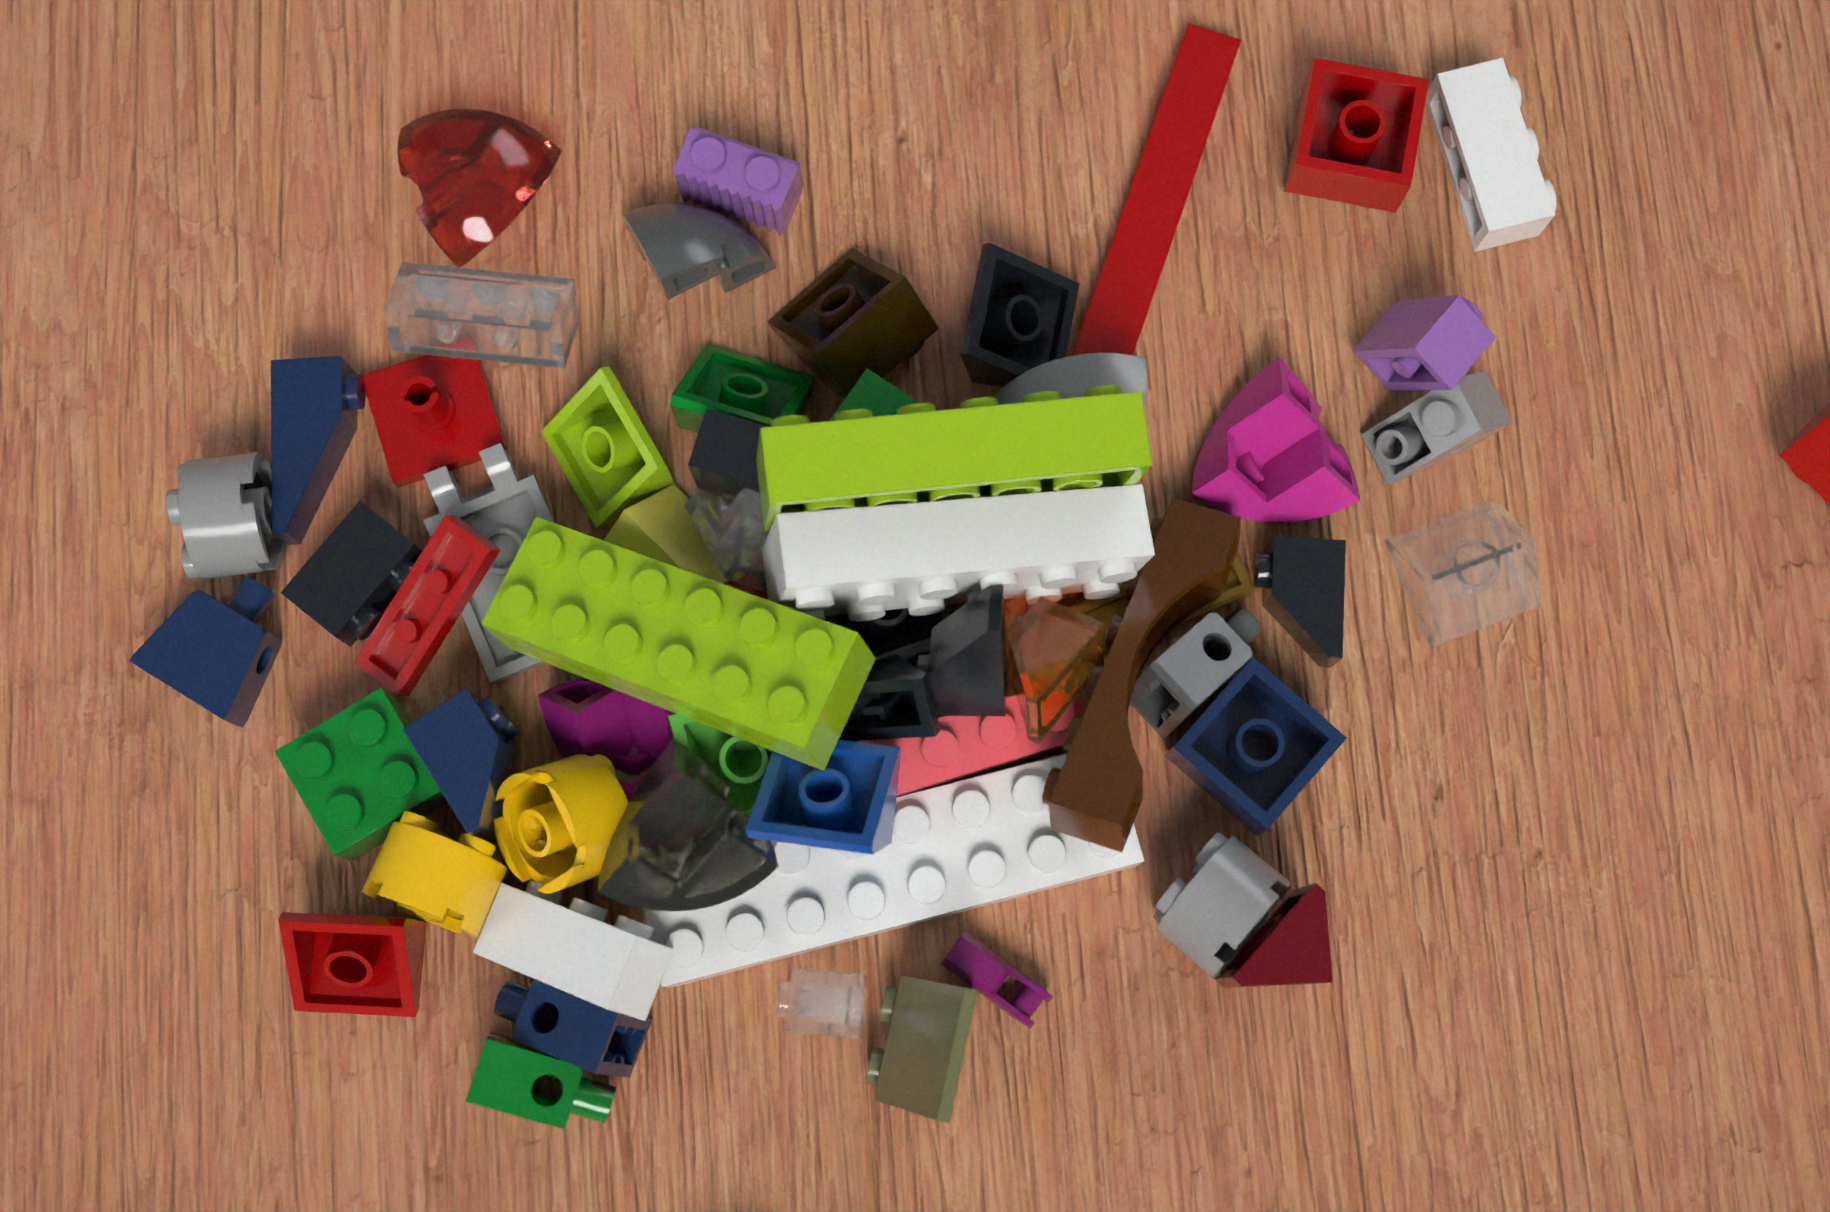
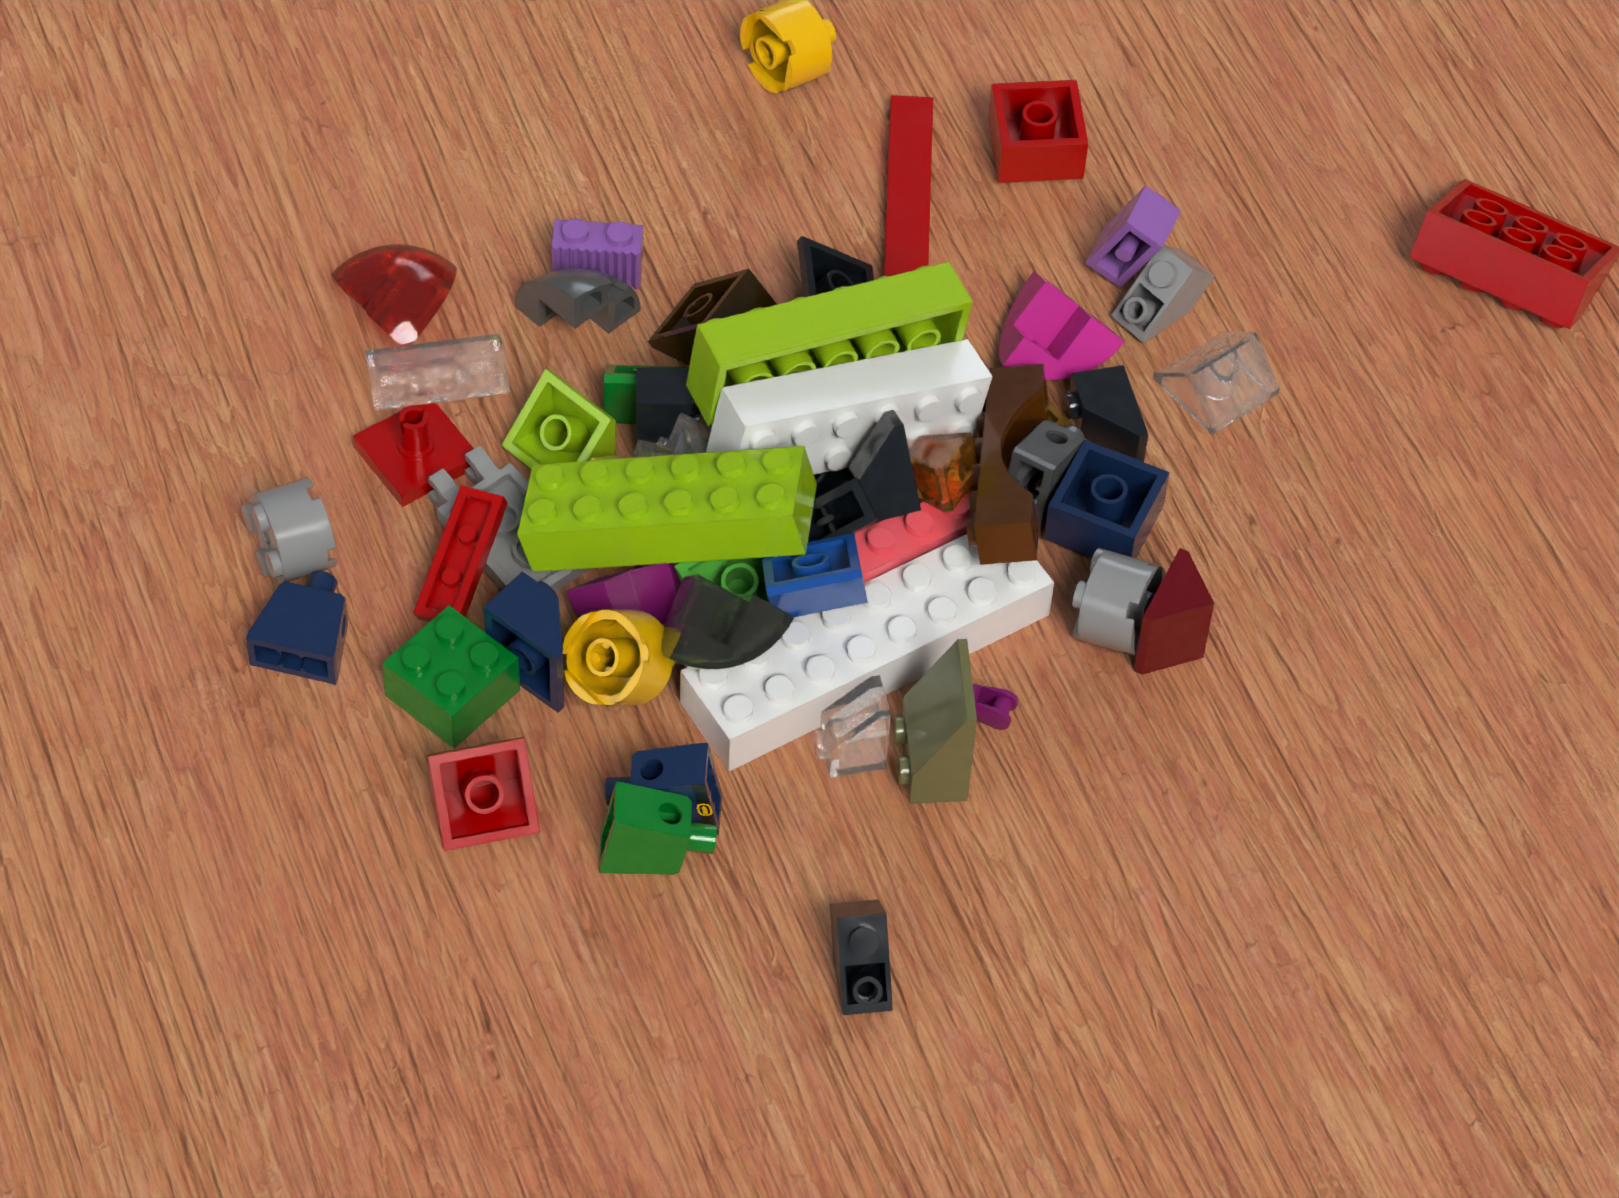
camera: 20 degrees left, 25 degrees down
dark blue slope [271,356,366,545] -> none
black brick [280,501,422,647] -> none
yellow brick [362,811,507,938] -> none
white brick [473,880,673,1021] -> none
white brick [1425,58,1557,252] -> none

